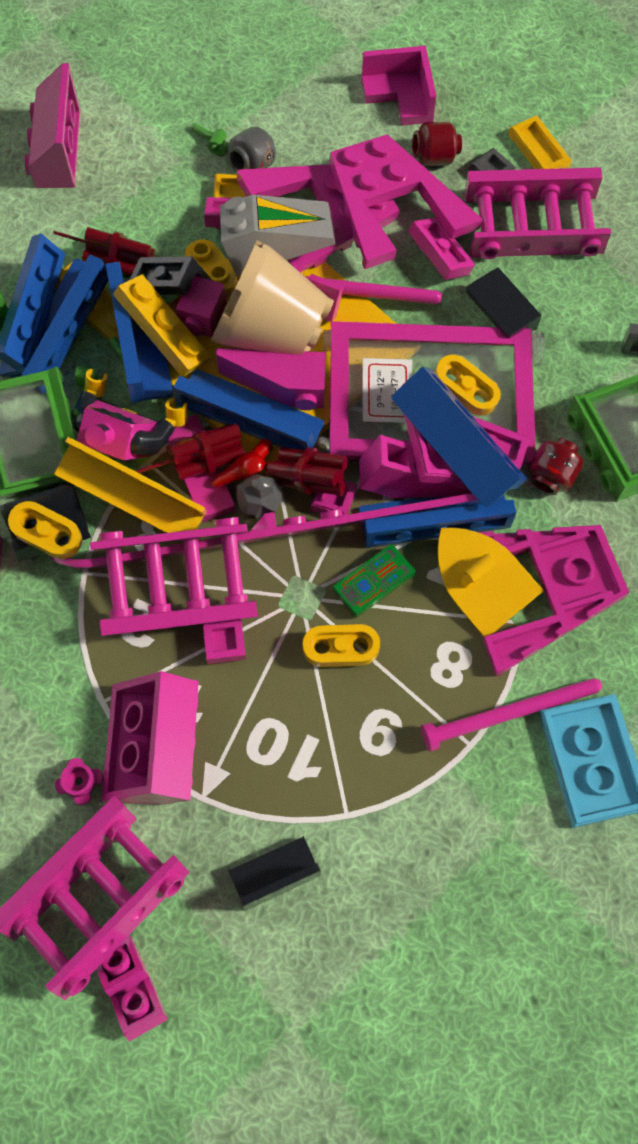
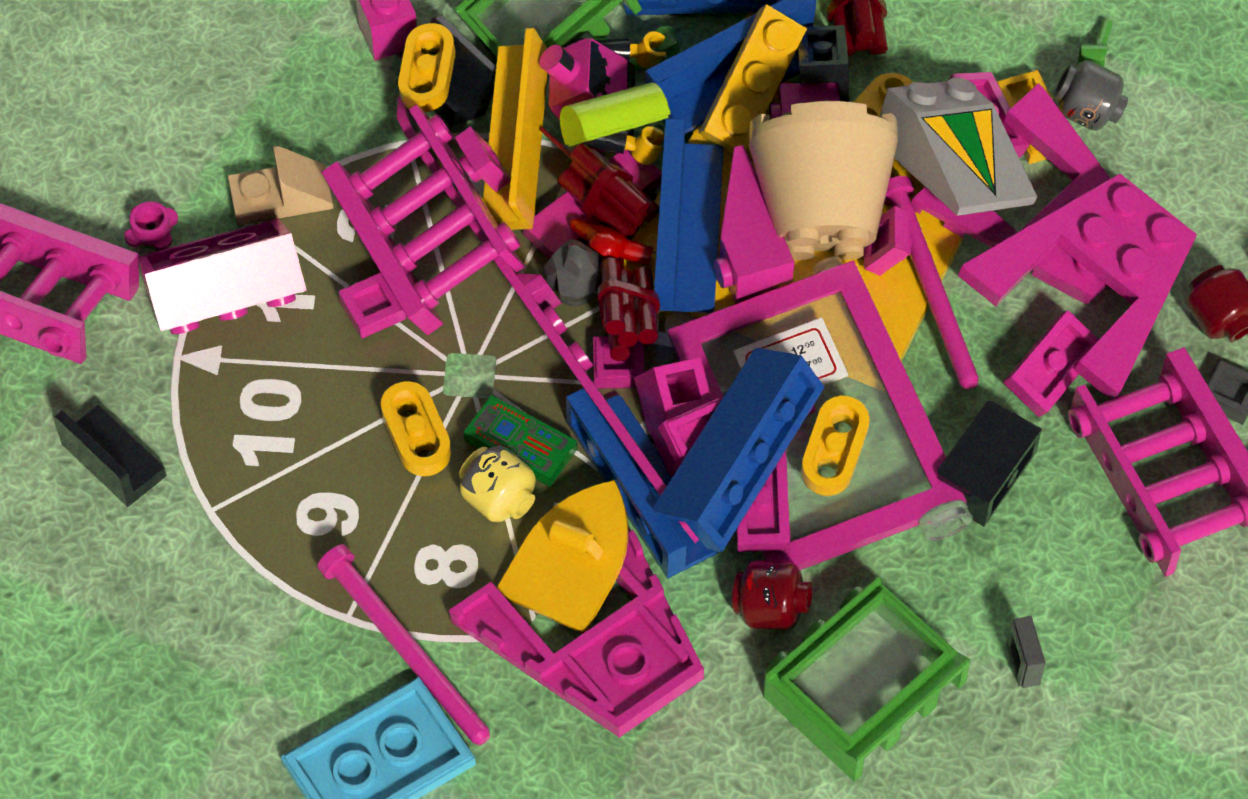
camera: 70 degrees right, 10 degrees down
none -> tan slope [228,146,333,226]
none -> dark pink plate [455,126,511,192]
none -> light yellow head [459,446,536,522]
none -> lime brick [560,82,671,147]

